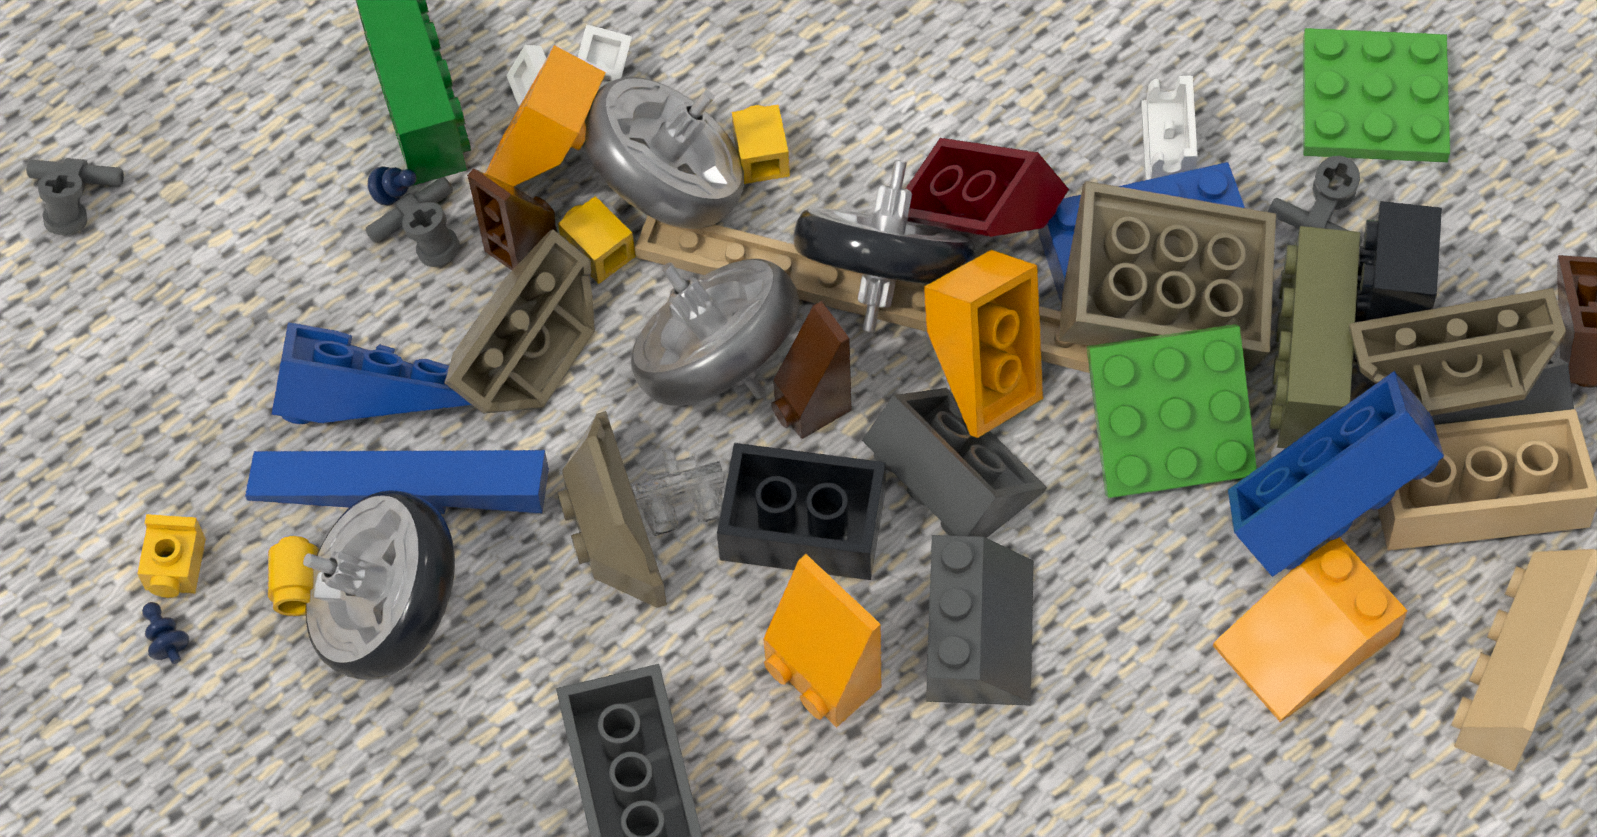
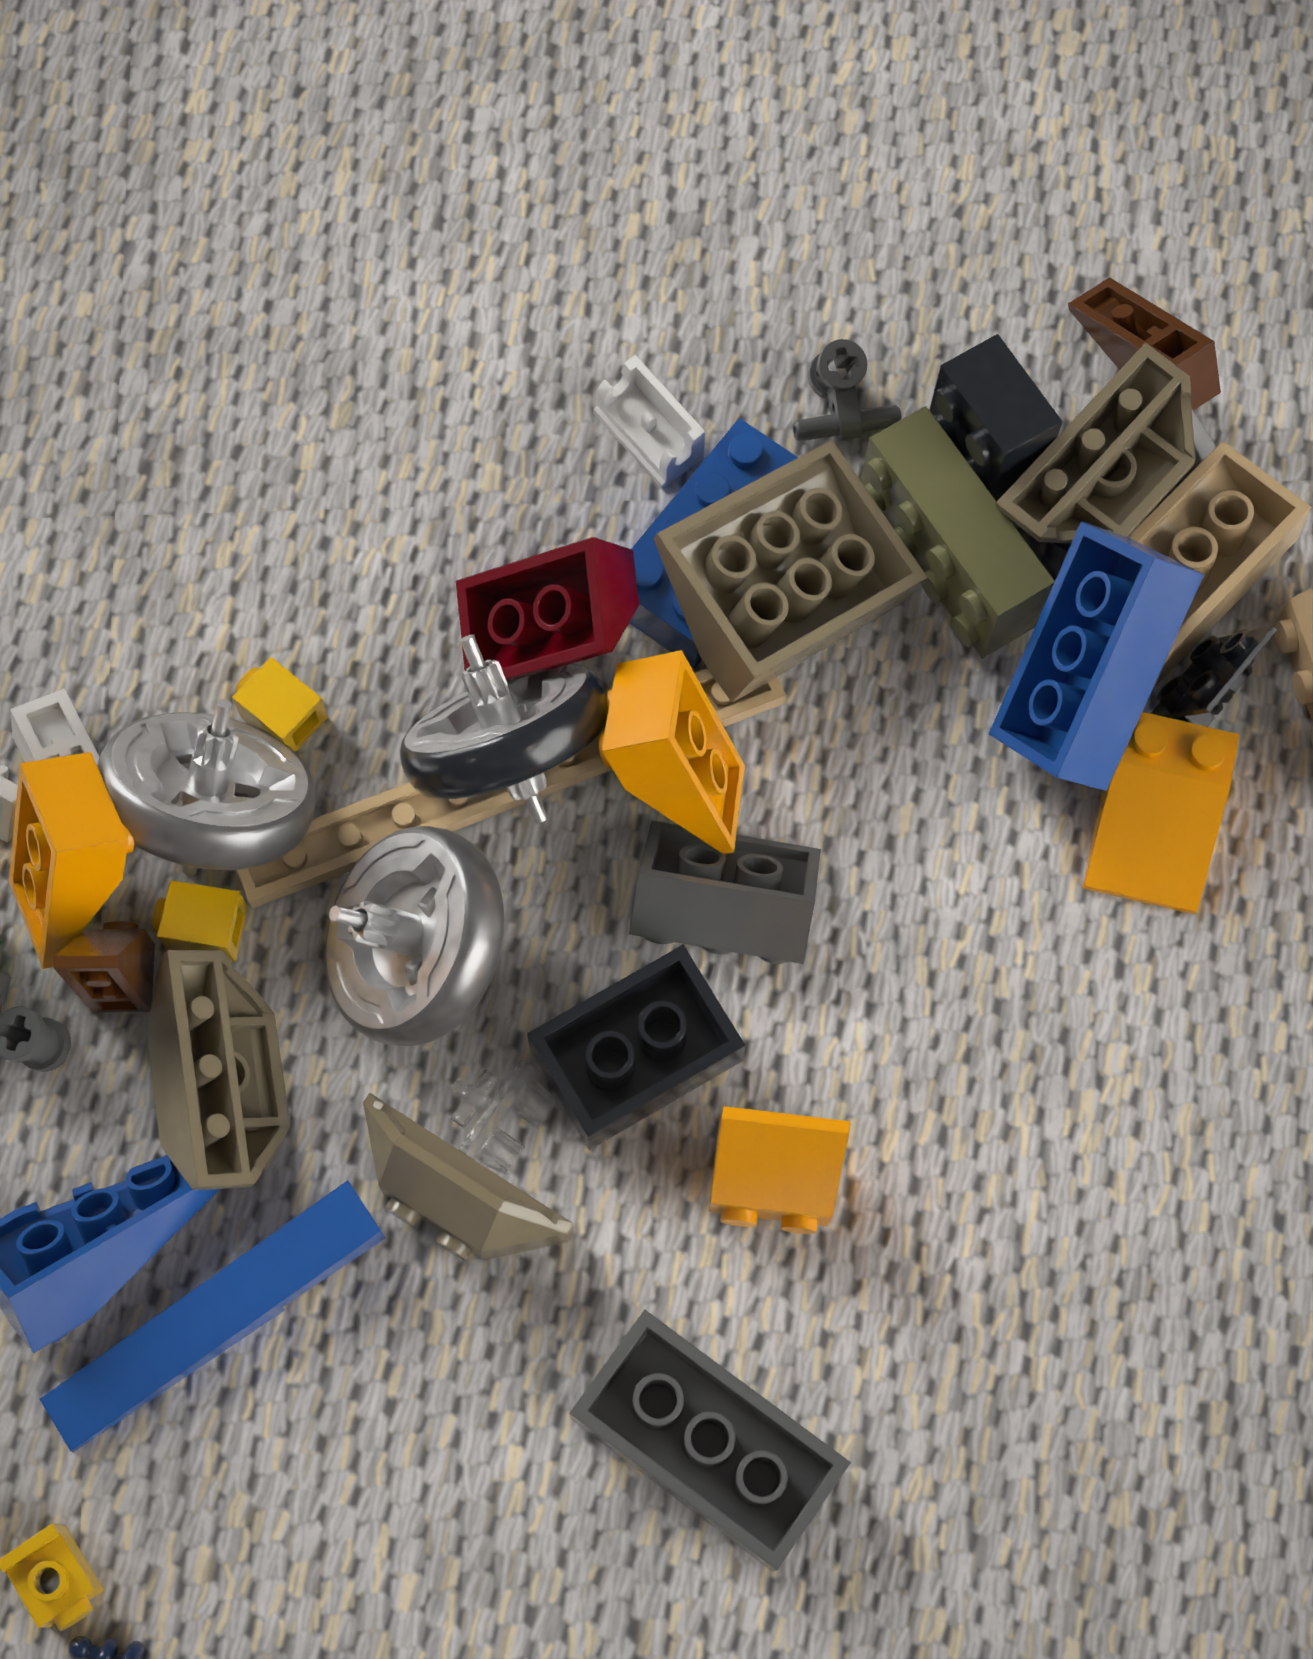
camera: 45 degrees left, 10 degrees up
yellow brick [268,536,319,616] -> none
flat silver wheel [303,490,455,680] -> none
reddish brown slope [771,301,852,439] -> none
dark grey slope [926,535,1034,706] -> none
bright green plate [1086,324,1257,498] -> none
bright green plate [1303,28,1450,163] -> none
none -> black hinge [1150,626,1277,727]

